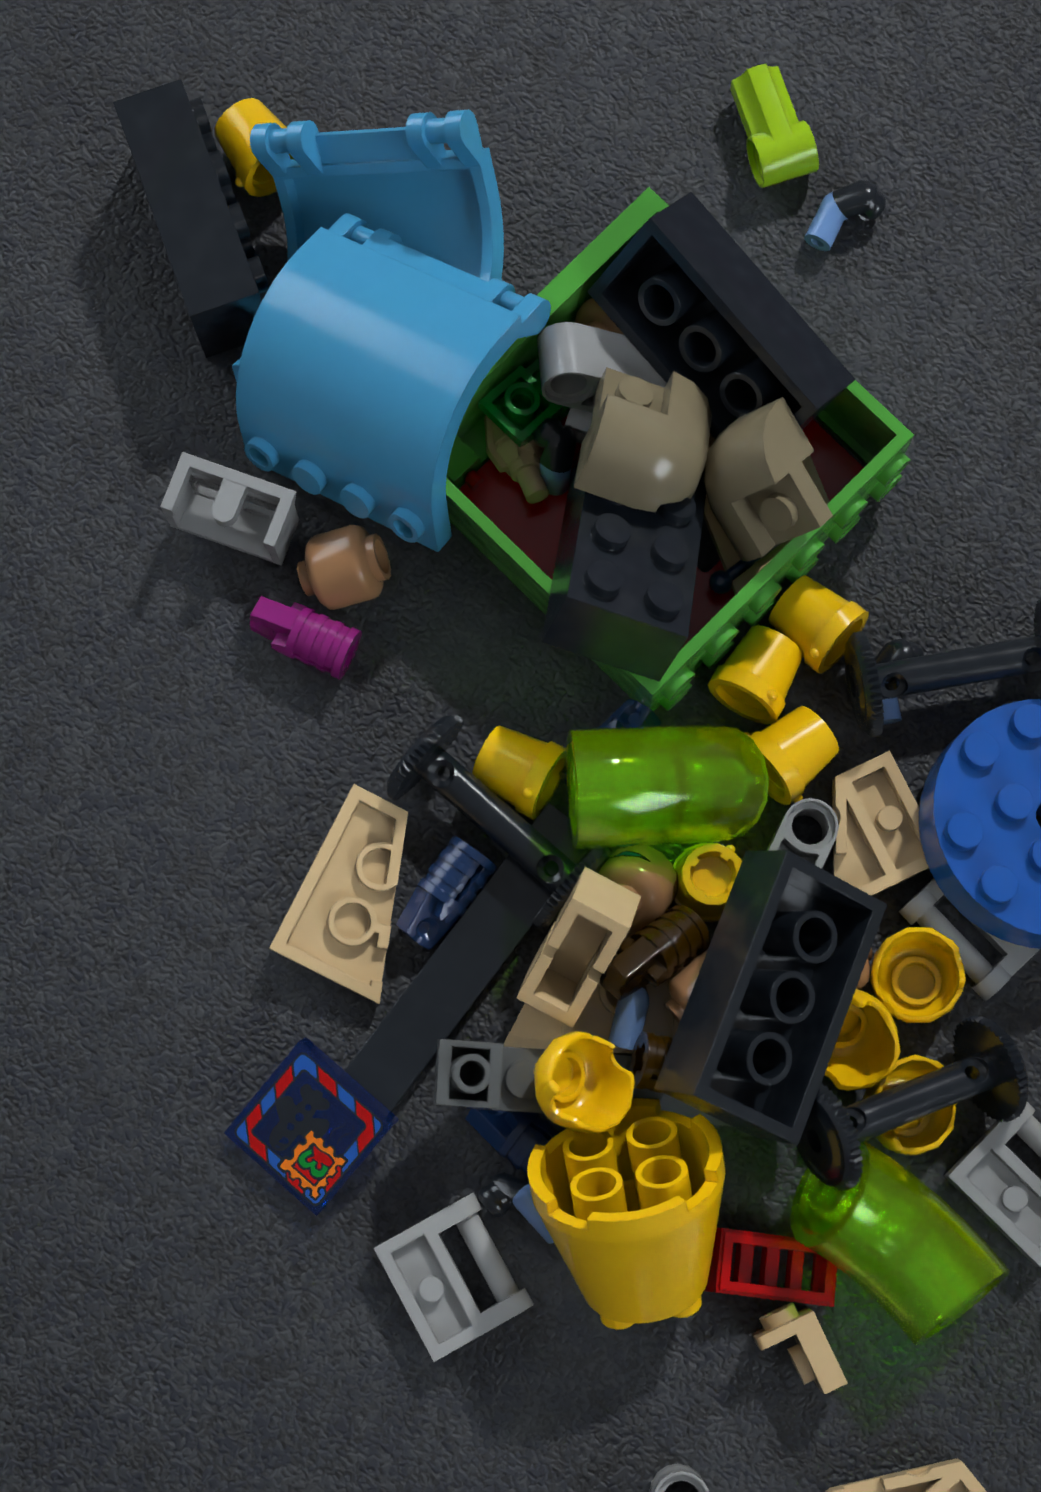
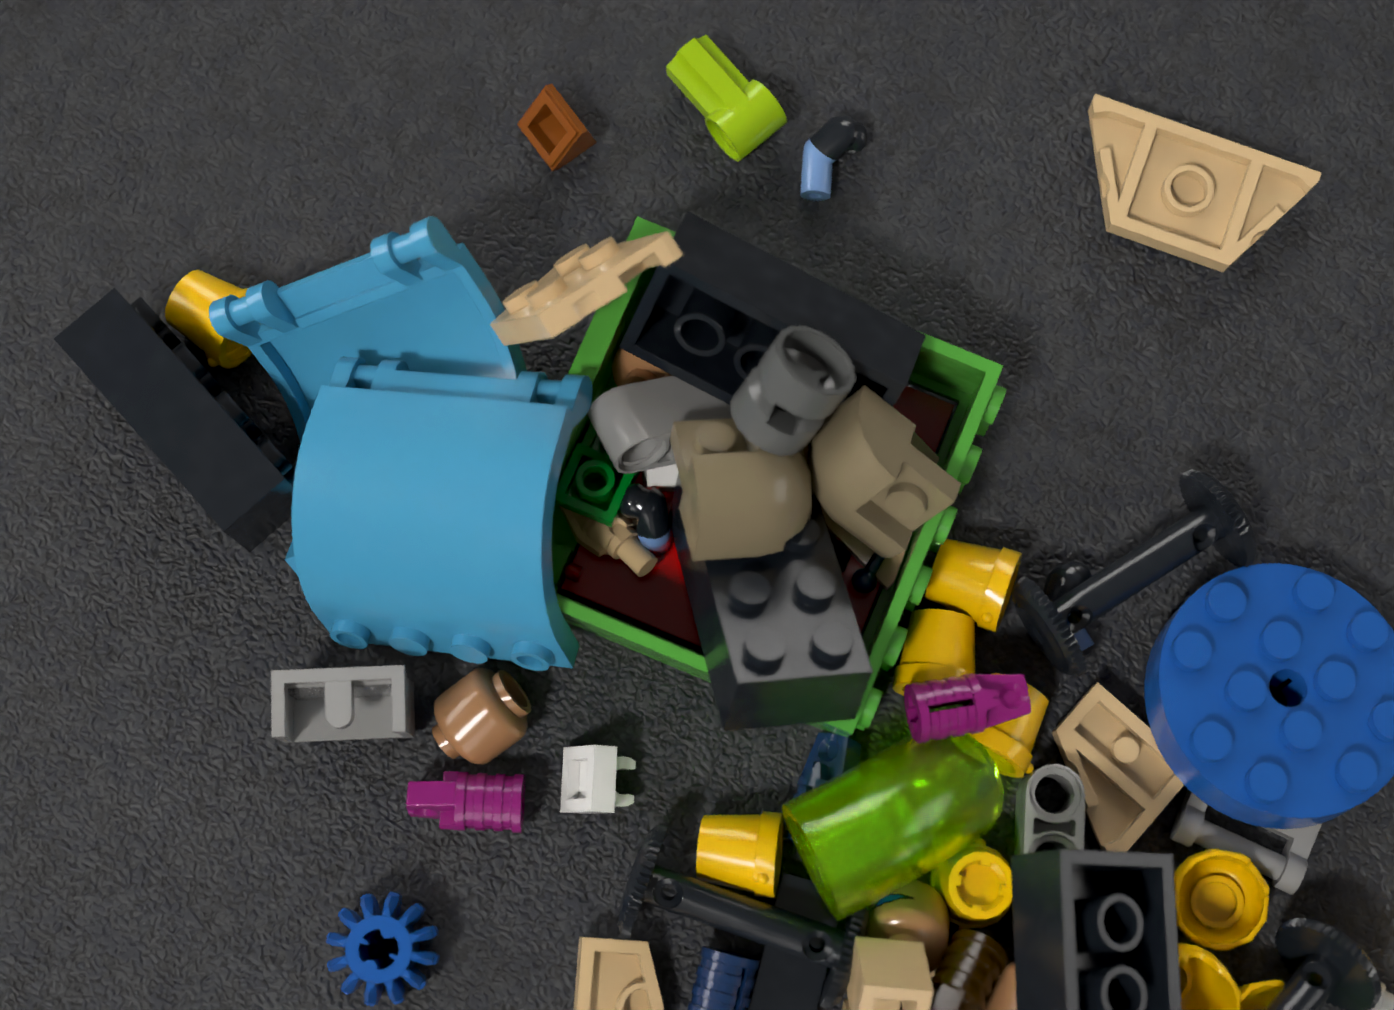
camera: 25 degrees left, 0 degrees up
none -> blue gear [326,892,440,1006]
none -> tan wing [490,231,683,346]
none -> dark orange slope [517,83,597,171]
none -> white tile [560,745,636,814]
none -> dark grey wheel [730,326,856,456]
none -> magenta hinge [904,673,1031,743]

